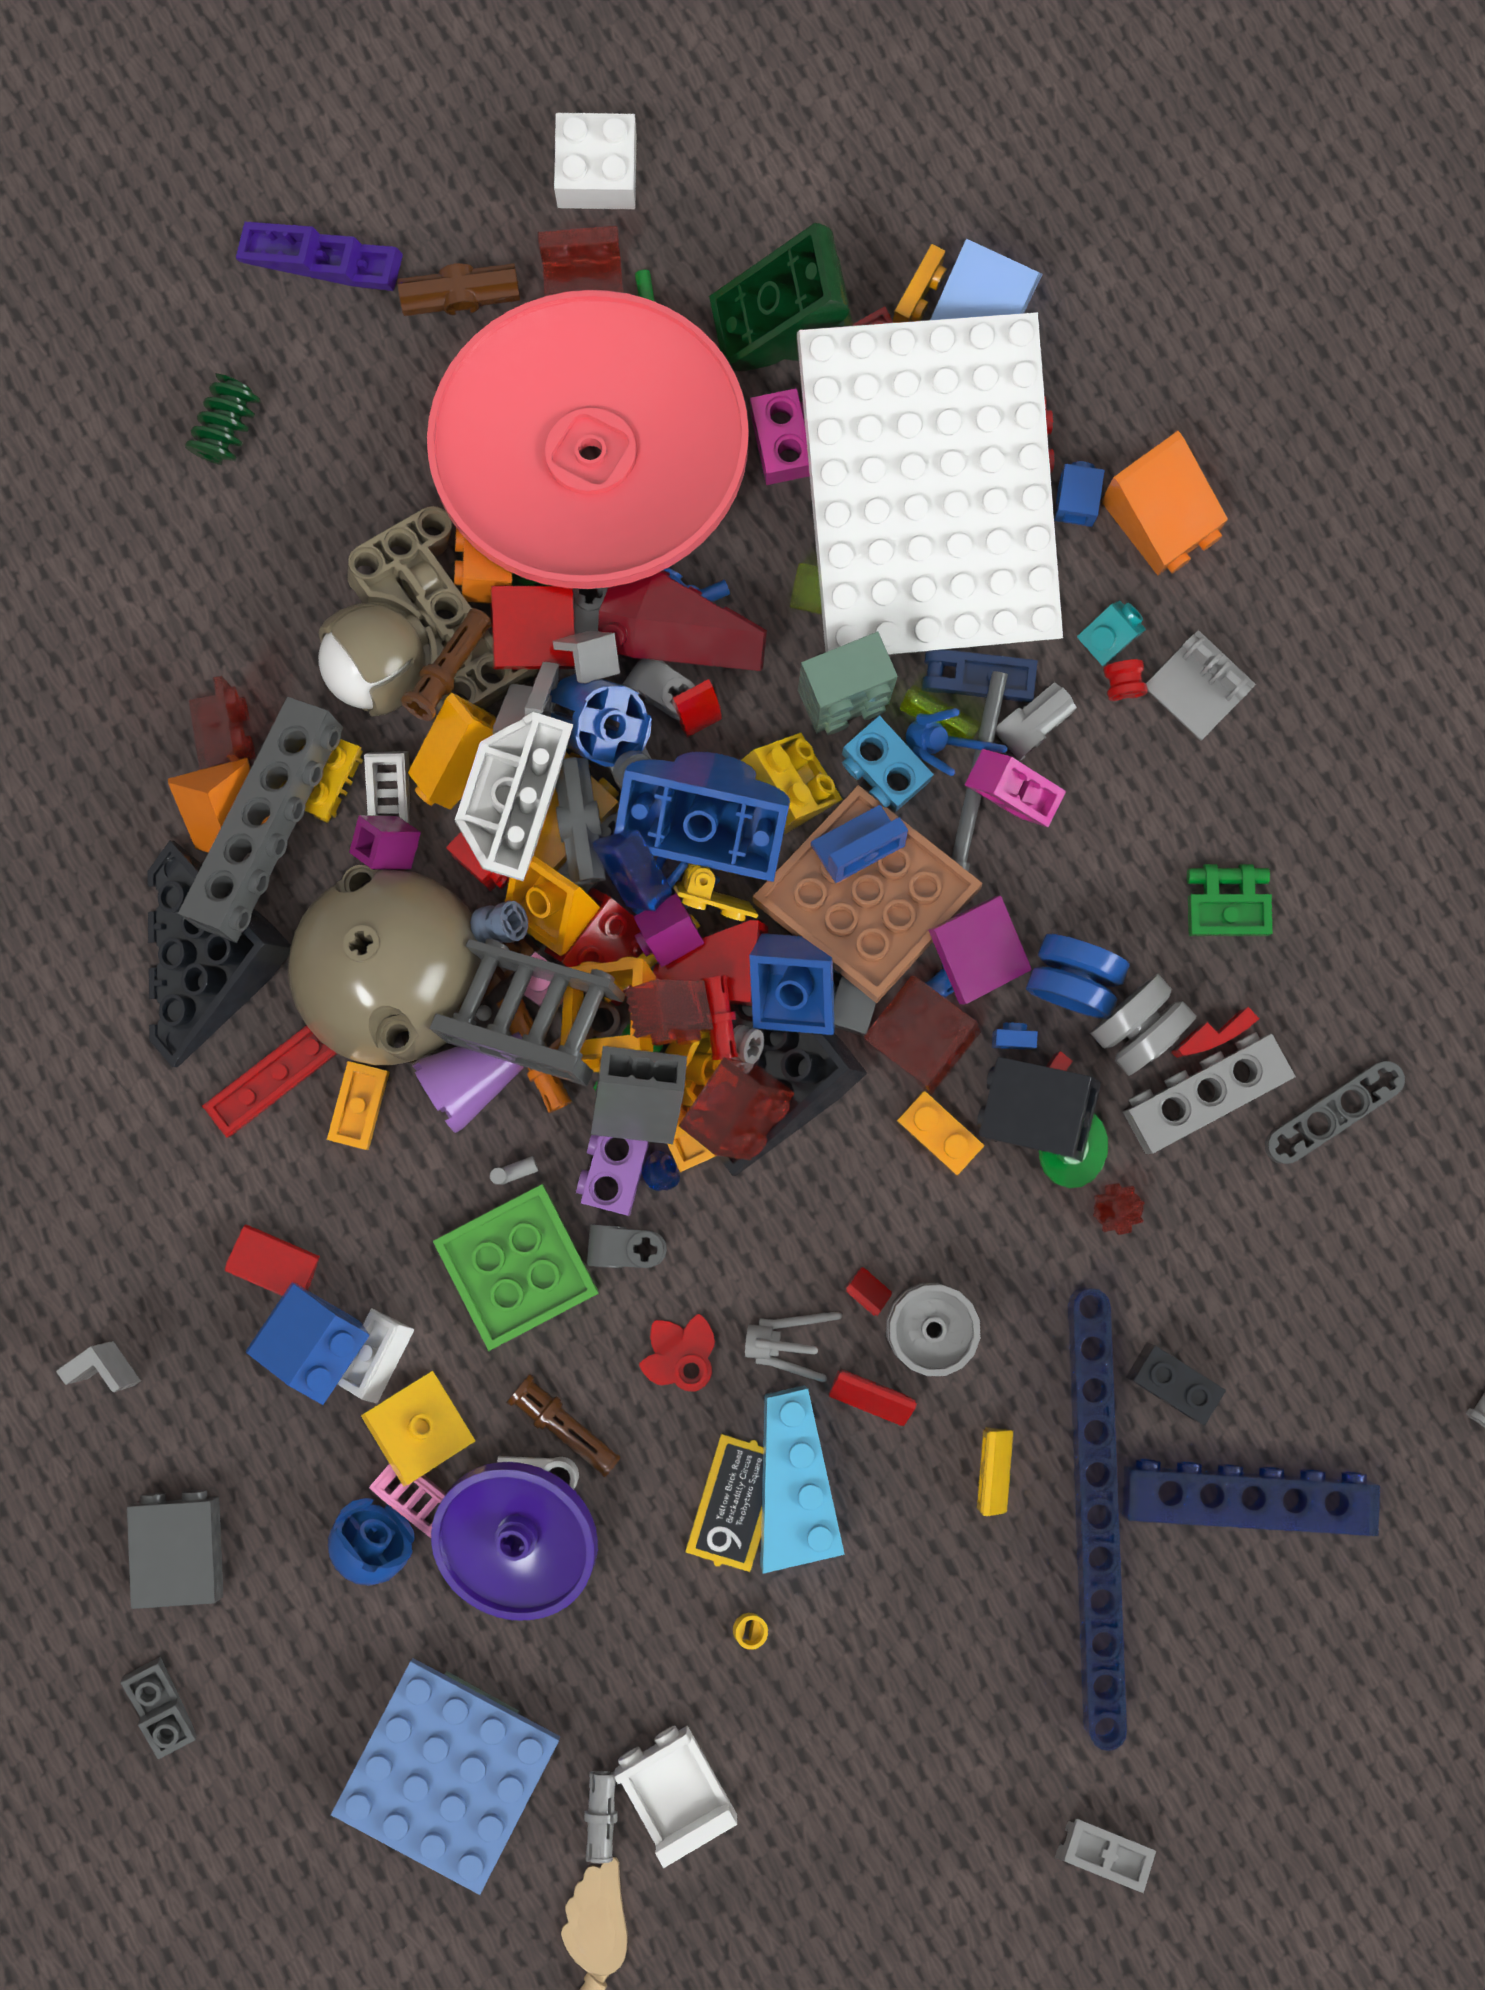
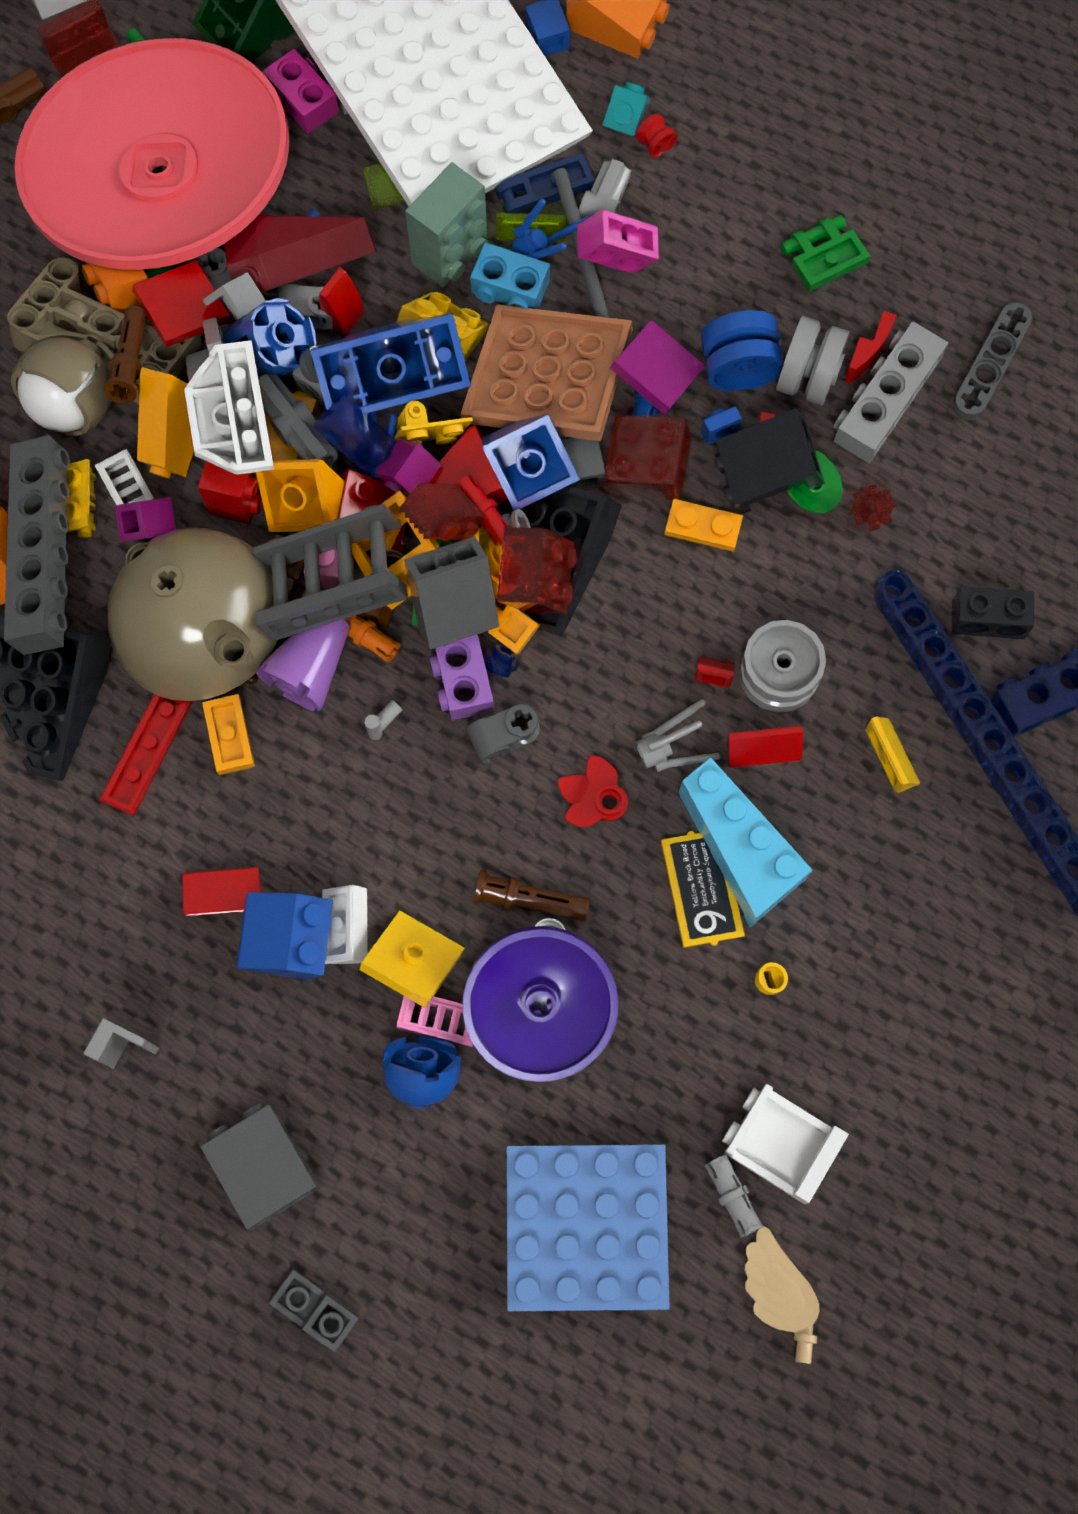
camera: 25 degrees left, 10 degrees down
bright green plate [433,1184,599,1351] -> none
sand blue wheel [470,901,528,943] -> none
blue panel [811,805,908,884] -> none
light grey hinge [1146,630,1256,741] -> none

